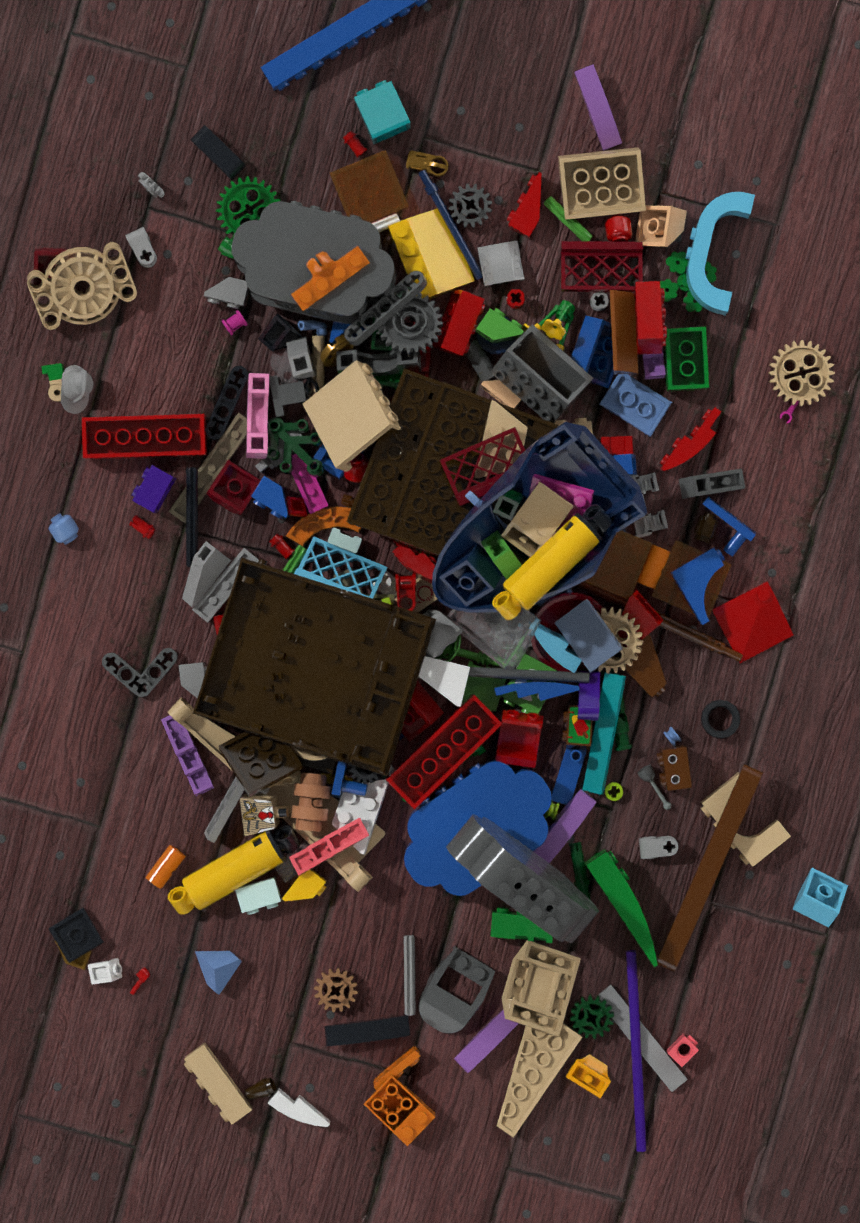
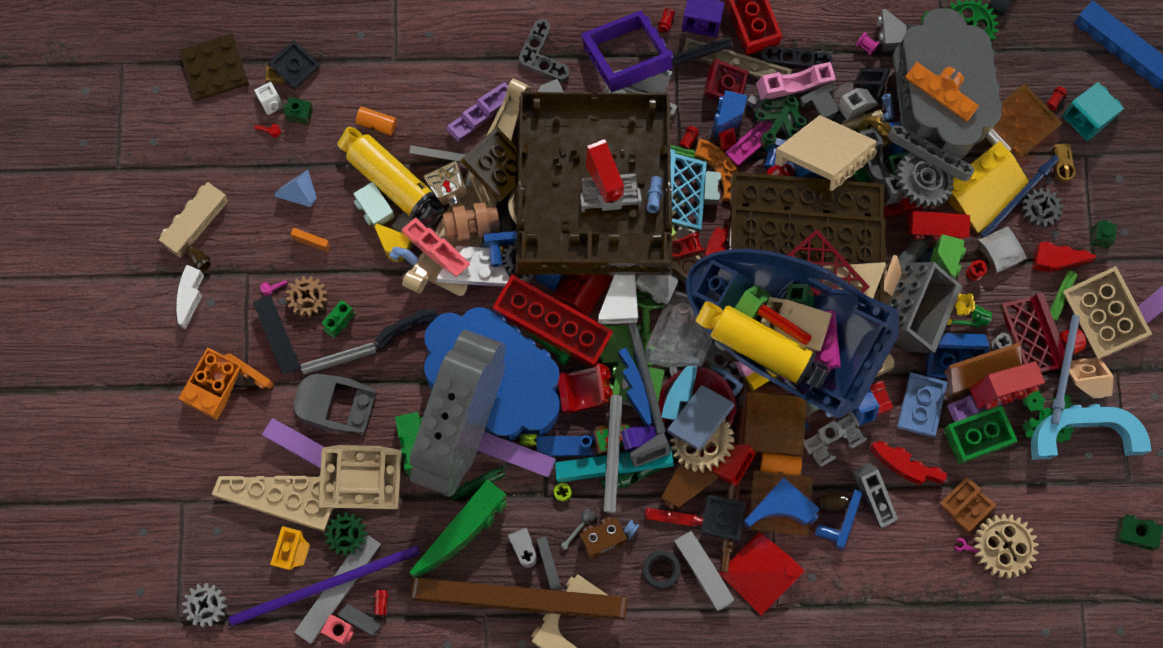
camera: 70 degrees right, 15 degrees down
none -> dark brown plate [179,33,249,101]
none -> light grey gear [182,583,227,628]
none -> dark pink hand [260,280,288,296]
none -> dark green brick [283,97,313,126]
none -> orange tile [291,228,330,253]
none -> green piece [322,300,356,338]
none -> dark grey slope [338,605,381,637]
none -> red pin [373,590,389,615]
none -> black piece [374,309,438,351]
none -> medium blue arm [389,247,418,265]
none -> dark grey beam [536,536,562,591]
none -> dark purple window [581,10,674,93]
none -> light grey piece [581,174,641,212]
none -> red slope [586,139,624,203]
none -> light grey axle [604,395,622,513]
none -> dark grey slope [630,432,671,467]
none -> red piece [645,507,703,527]
none -> medium blue pin [647,176,663,213]
none -> light grey slope [674,531,735,611]
none -> black tile [700,495,747,542]
none -> red axle [758,304,812,345]
none -> dark orange slope [940,477,996,534]
none -> sand blue bar [1051,315,1080,425]
none -> dark green brick [1090,220,1117,249]
none -> dark green brick [1114,514,1163,551]

